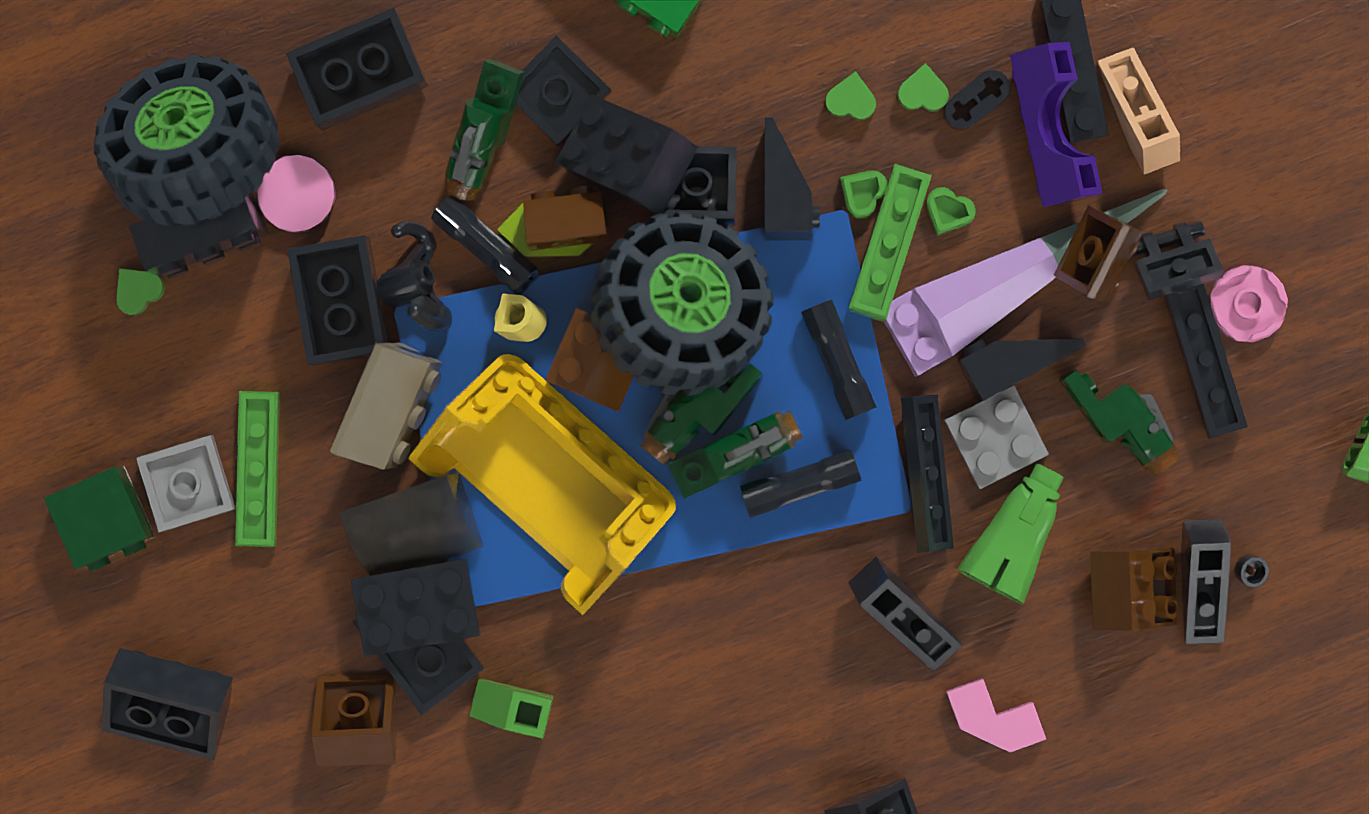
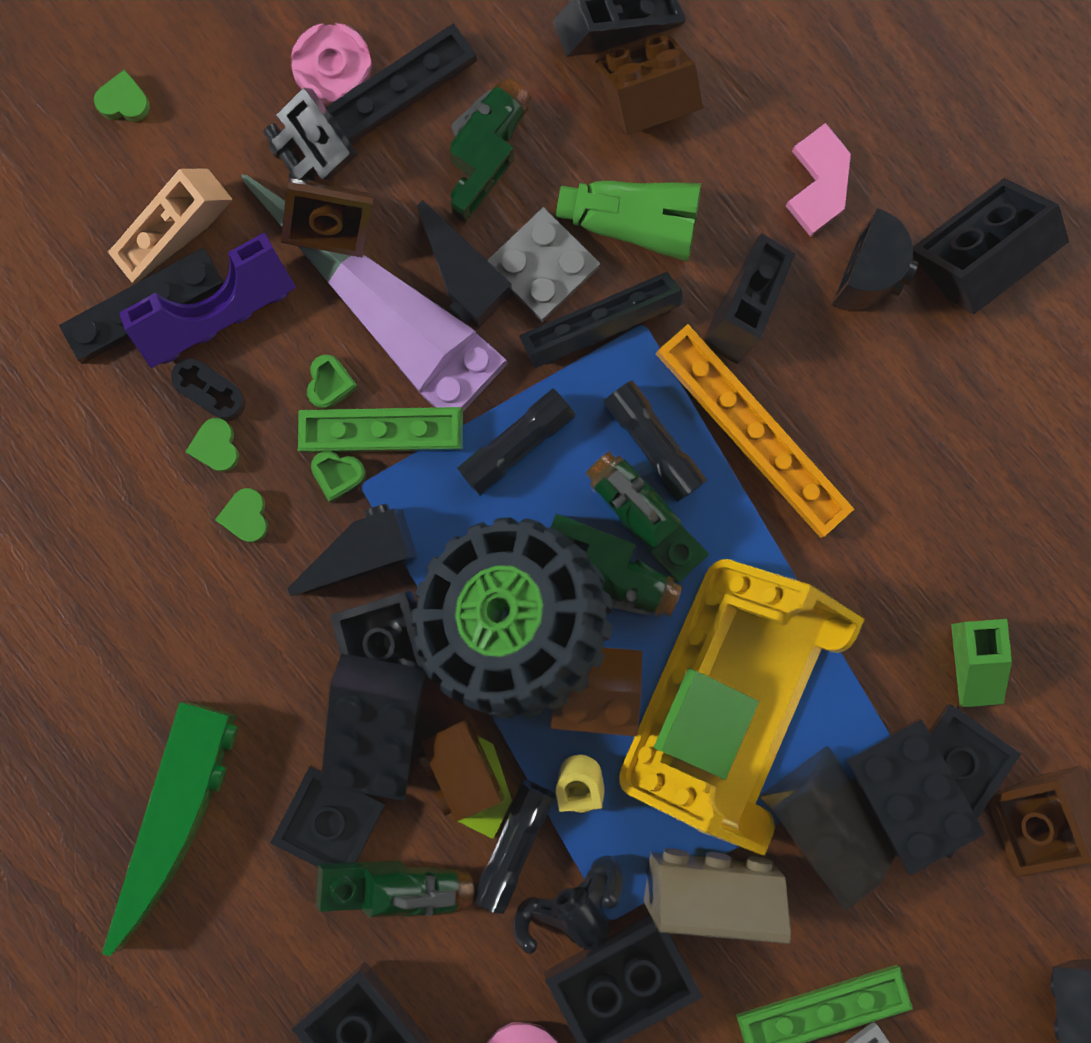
camera: 110 degrees left, 5 degrees down
none -> bright green tile [94,69,150,122]
none -> bright green tile [653,668,759,780]
none -> light orange plate [656,324,854,538]
none -> black brick [831,208,918,312]

